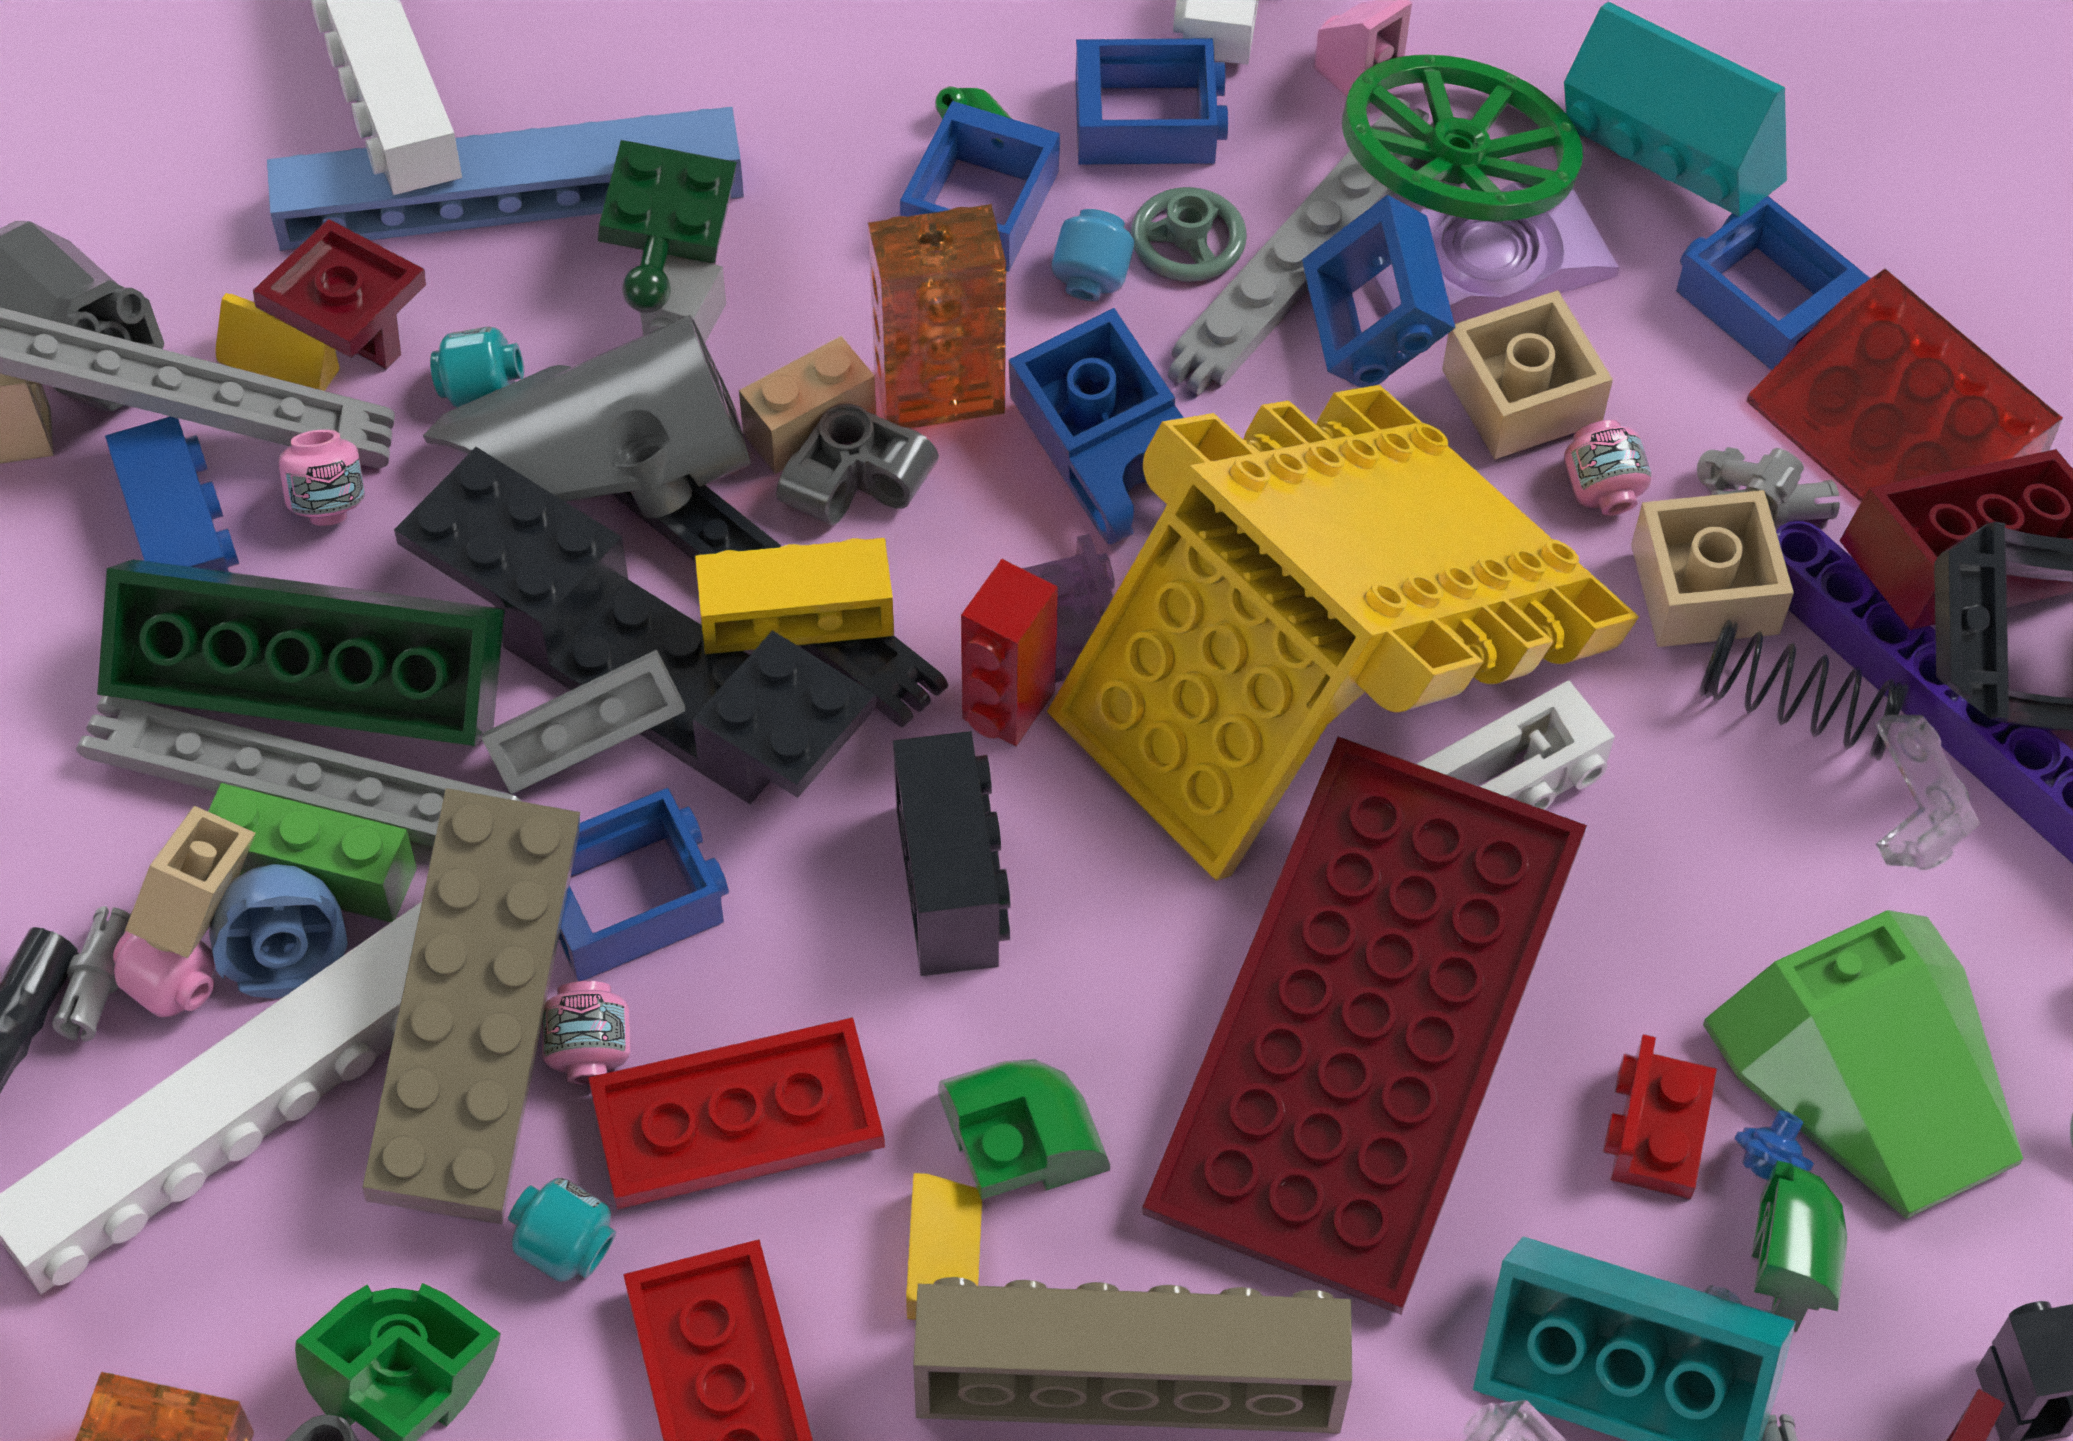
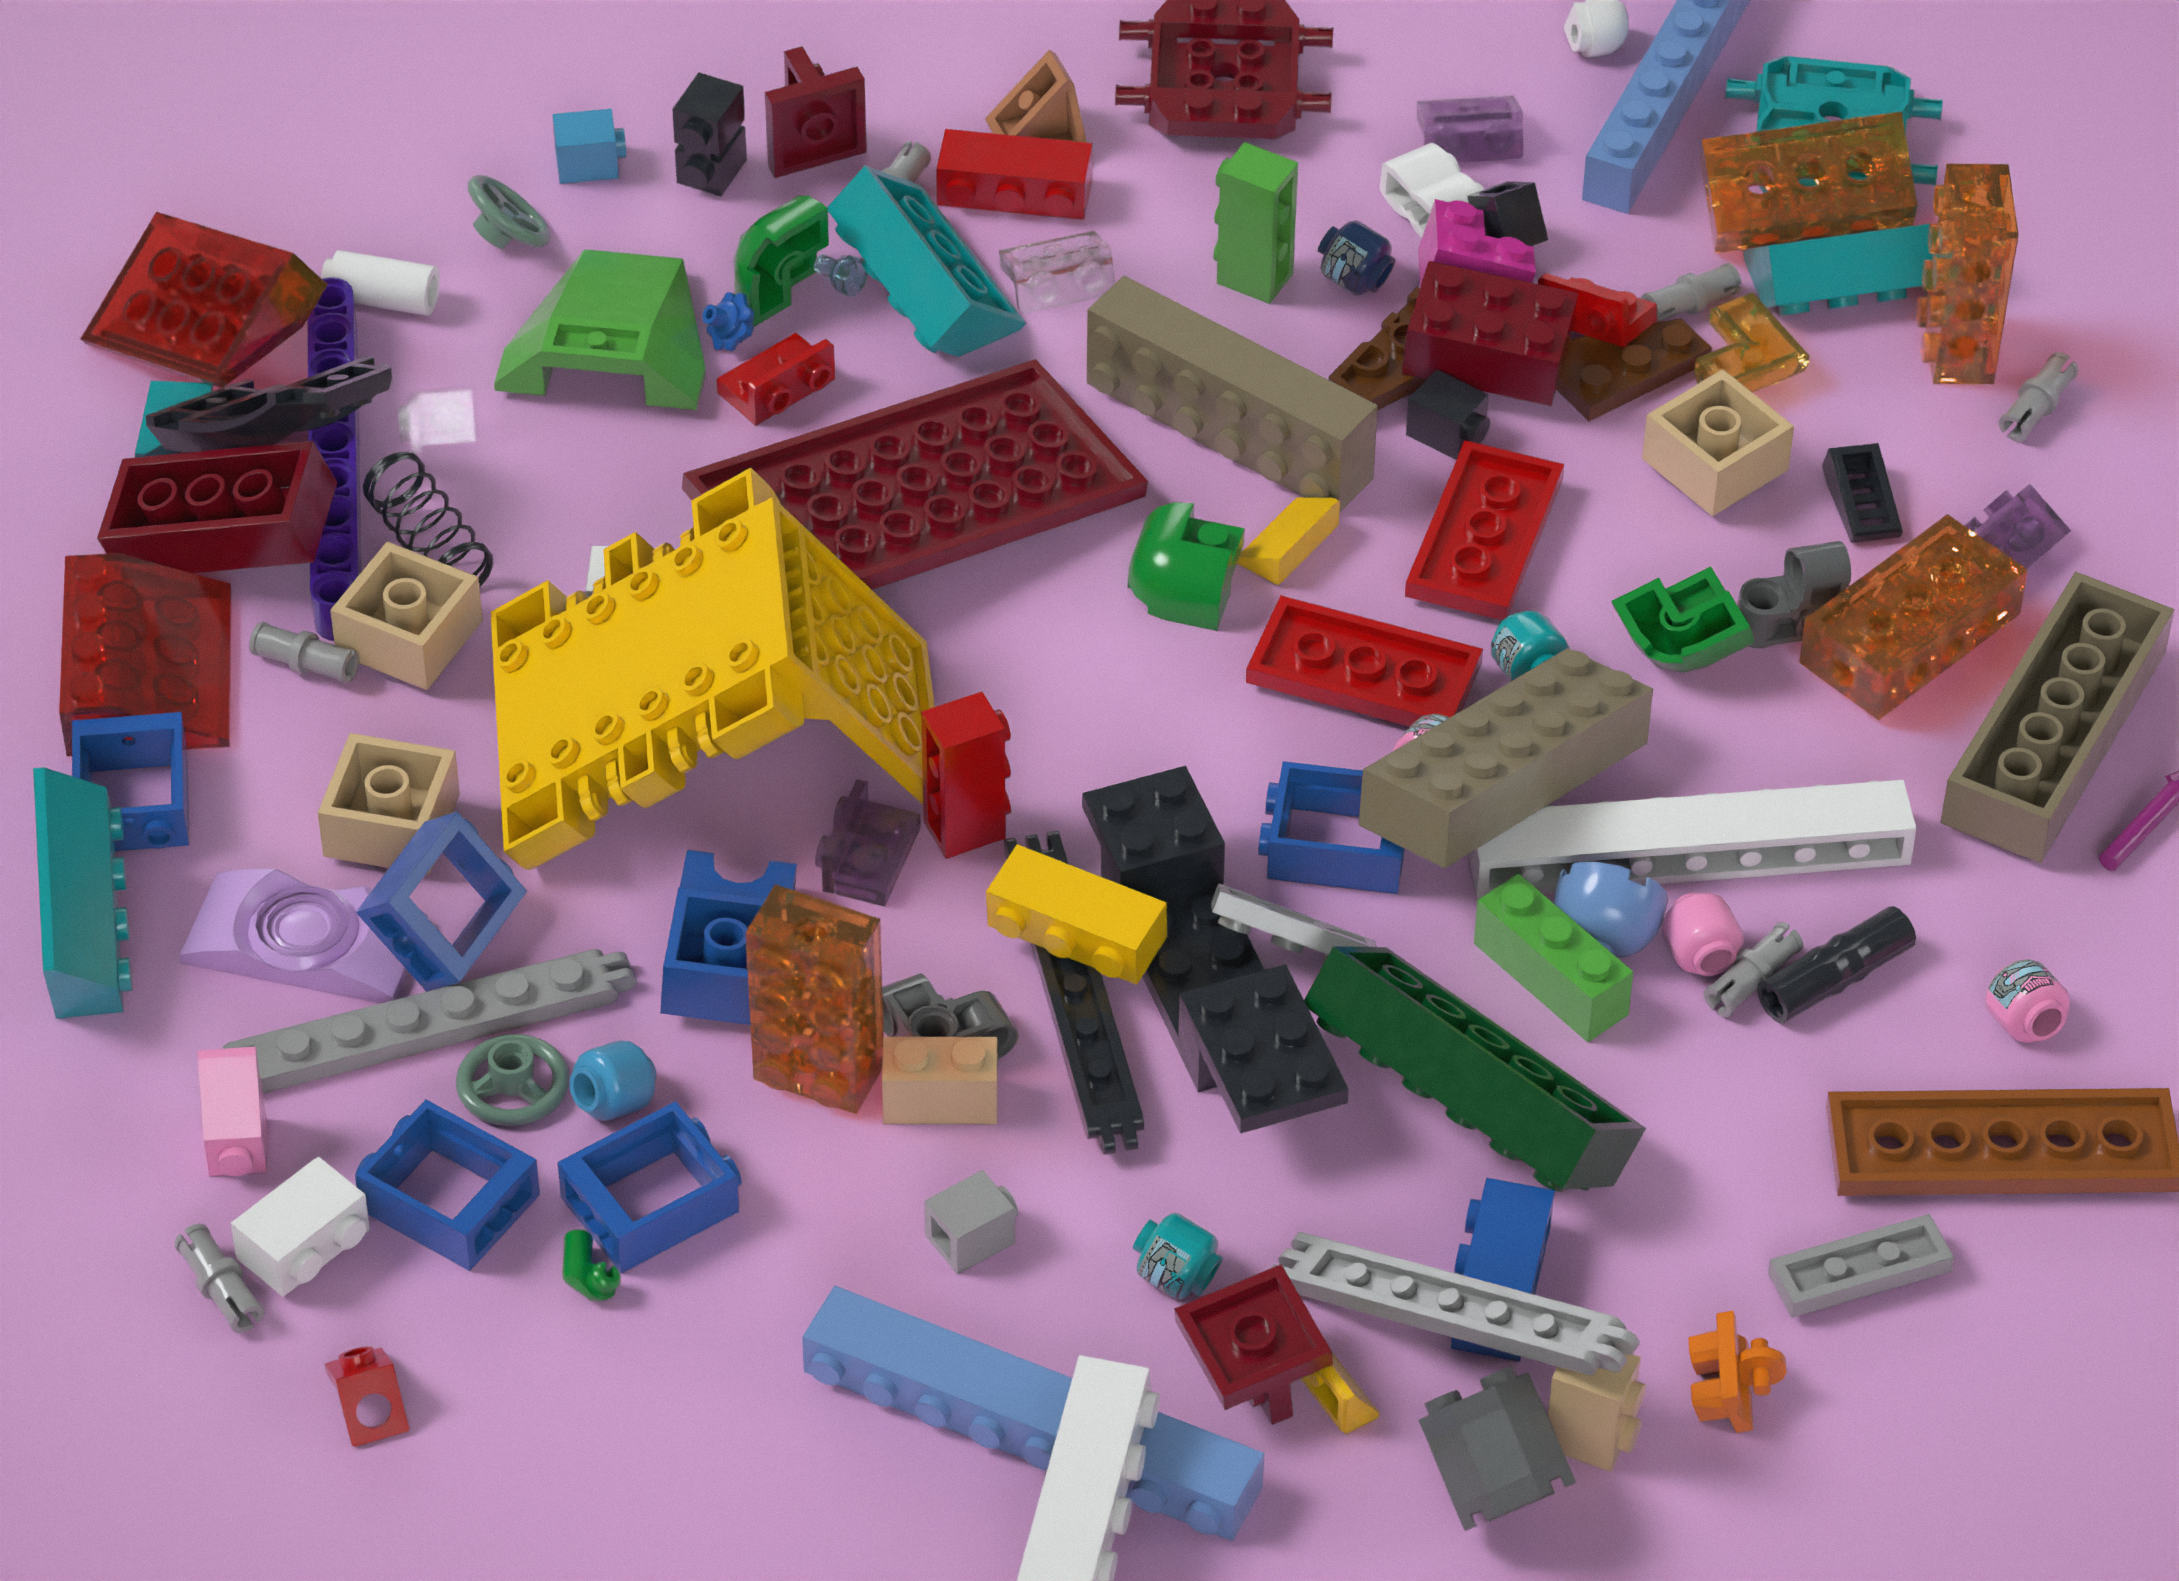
camera: 145 degrees left, 10 degrees down
light grey hinge [76,696,521,846] -> none
tan brick [125,806,256,958] -> none
head [279,430,365,526] -> none
dark grey panel [423,315,751,518] -> none
dark green plate [598,140,737,313] -> none
black brick [893,731,1011,976] -> none
green wheel [1342,54,1583,221] -> none
head [1564,420,1651,516] -> none
light grey bar [1697,447,1804,510] -> none

